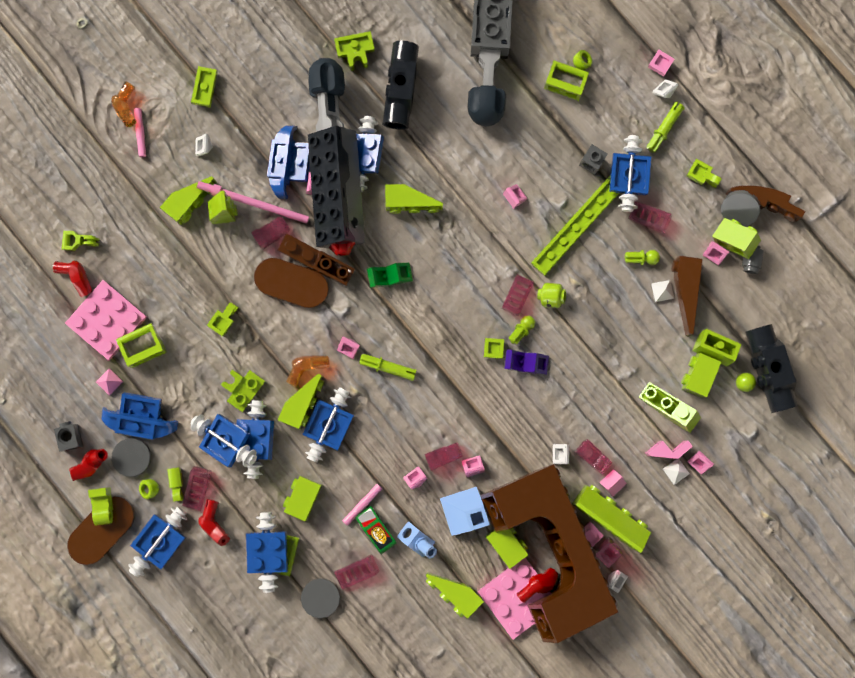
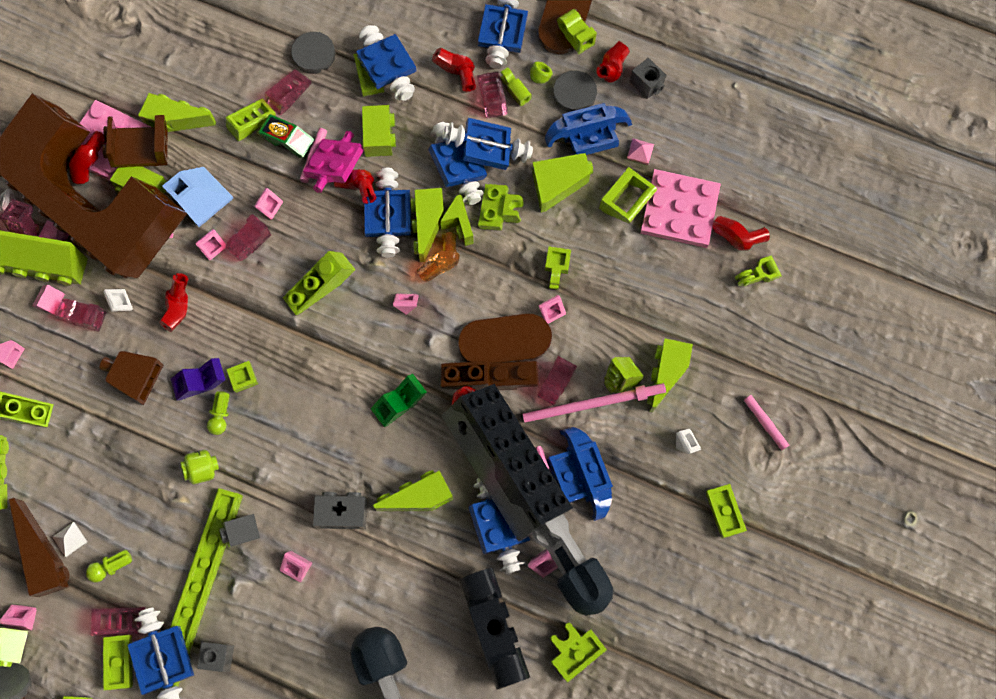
camera: 155 degrees right, 10 degrees down
clear orange arm [111,81,137,127] -> none
lime axle [359,354,417,381] -> none
light blue bracket [397,522,437,559] -> none
clear pink slope [501,274,534,316] -> none
none -> reddish brown torso [99,351,164,405]
none -> reddish brown panel [103,115,168,168]
none -> lime plate [103,635,133,691]
none -> red arm [159,273,188,332]
none -> dark grey brick [219,514,260,547]
none -> lime slope [226,98,276,141]
none -> lime slope [283,251,355,315]
none -> dark pink plate [303,131,364,193]
none -> dark grey brick [313,492,367,529]
none -> red arm [334,169,376,204]
none -> lime slope [440,194,474,246]
none -> bright pink slope [528,548,558,578]
none -> lime slope [532,153,593,212]
none -> bright pink slope [538,295,566,324]

